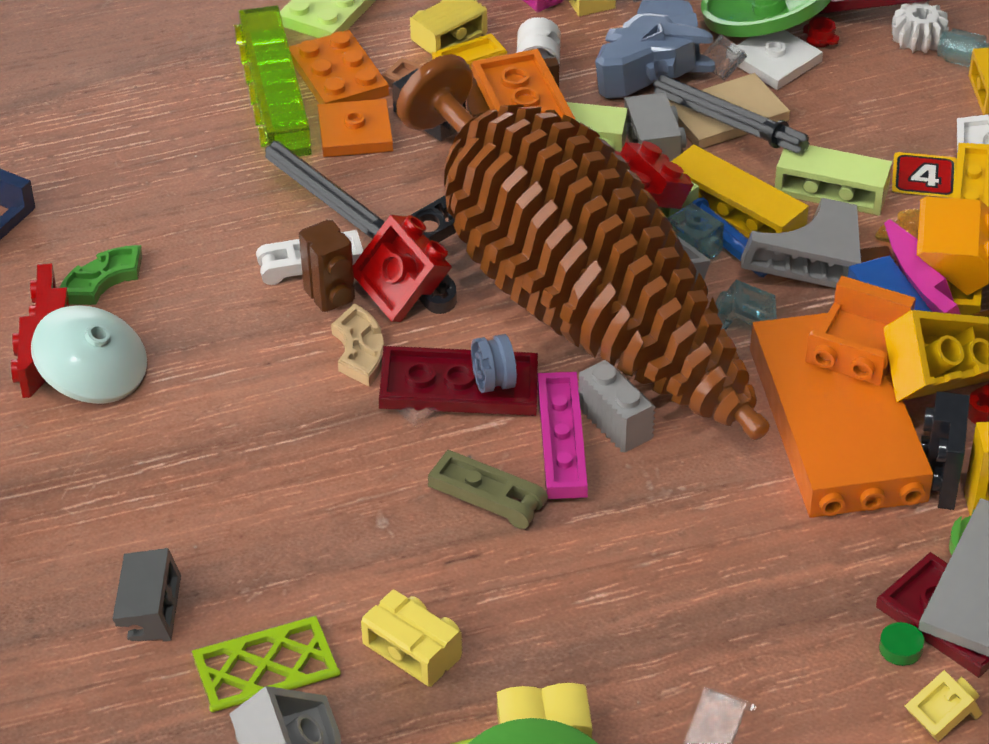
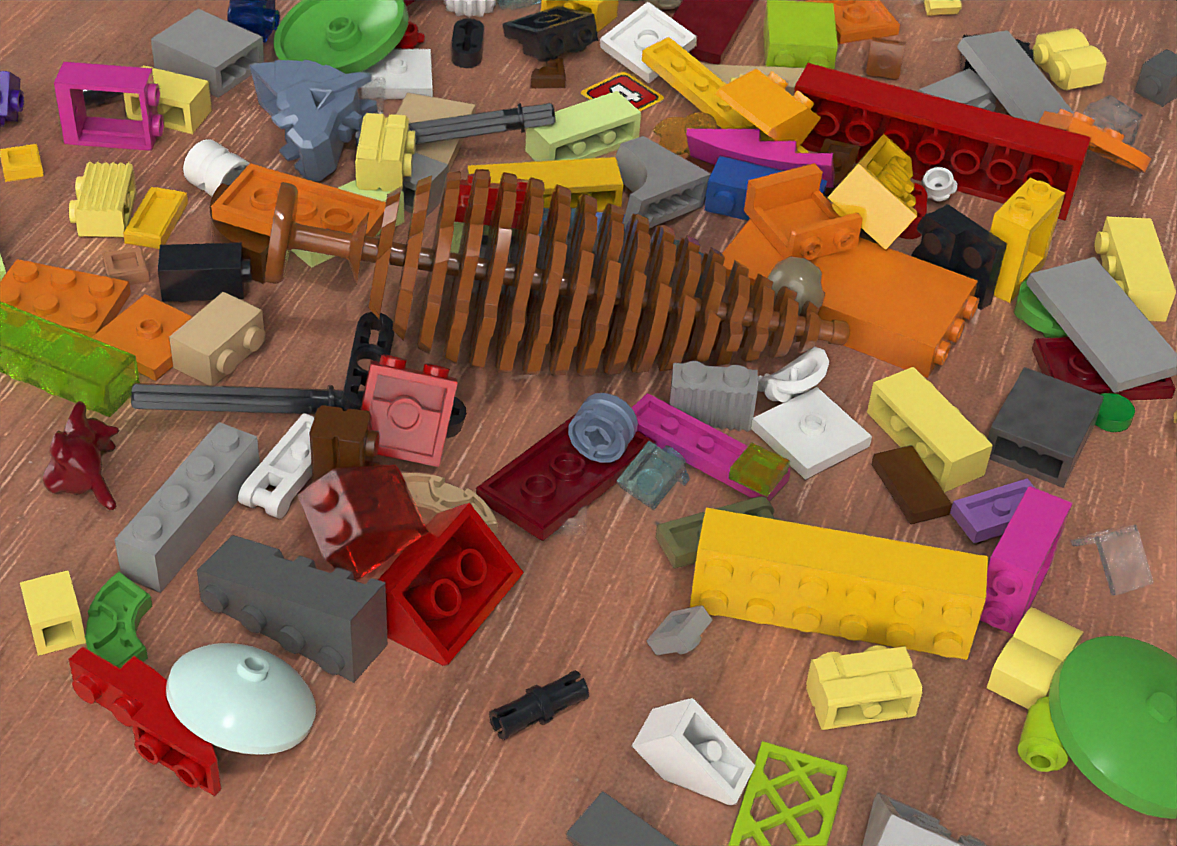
camera: 55 degrees left, 0 degrees up
none -> light yellow brick [20,570,86,656]
none -> dark red animal [42,401,119,510]
none -> light grey brick [114,422,260,593]
none -> tan brick [169,292,265,386]
none -> dark grey wedge [197,535,388,683]
none -> clear red slope [297,464,429,581]
none -> light yellow brick [355,113,416,191]
none -> red slope [378,502,524,666]
none -> black beam [451,18,484,68]
none -> black pin [489,670,589,740]
none -> black plate [502,6,598,62]
none -> reddish brown tile [531,58,566,88]
none -> clear light blue bracket [617,441,690,510]
none -> white slope [632,698,755,805]
none -> light grey plate [646,605,712,656]
none -> yellow brick [690,507,988,660]
none -> clear neon green tile [728,442,790,497]
none -> white plate [751,387,872,480]
none -> white hat [757,346,829,403]
none -> dark tan hair [768,257,825,316]
none -> light yellow brick [867,367,993,493]
none -> reddish brown tile [871,445,952,525]
none -> medium lavender plate [950,478,1035,544]
none -> dark pink window [980,486,1073,635]
none -> flat silver brick [988,367,1104,488]

